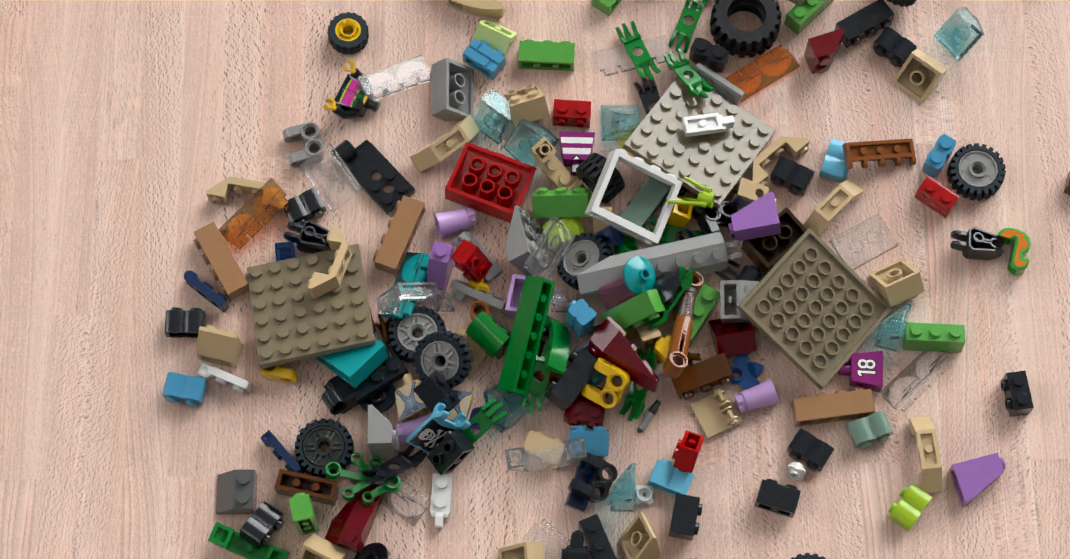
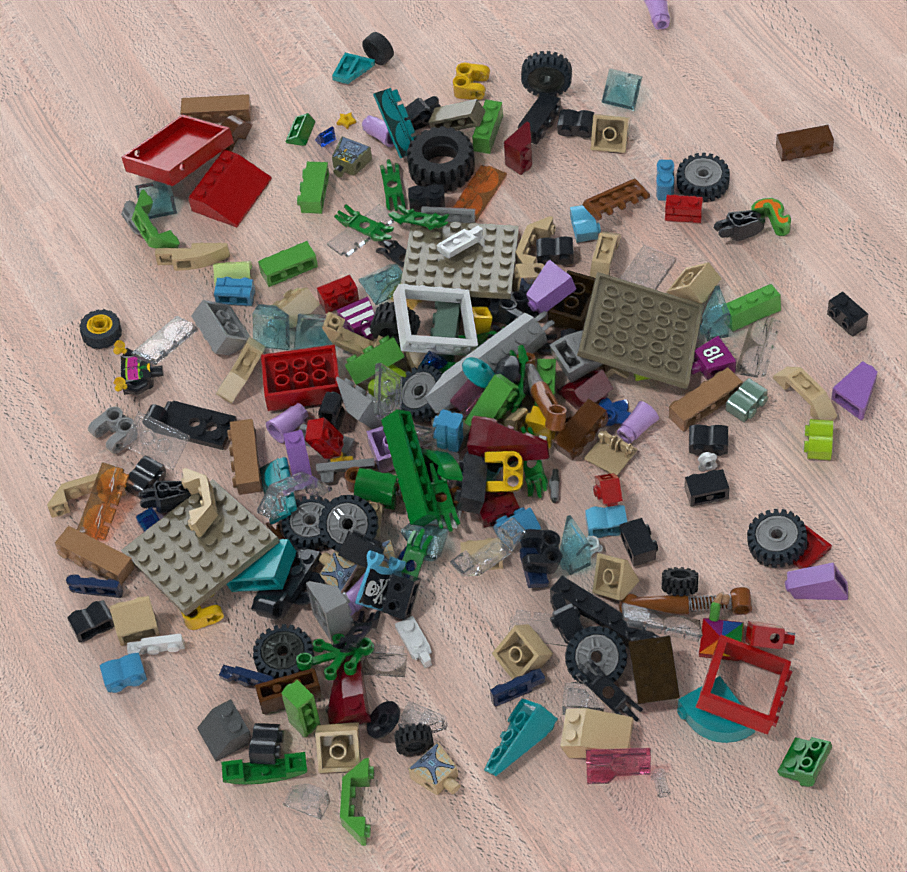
camera: 25 degrees left, 15 degrees down
lime plant [667,176,716,208] -> none
none -> black brick [318,392,345,431]

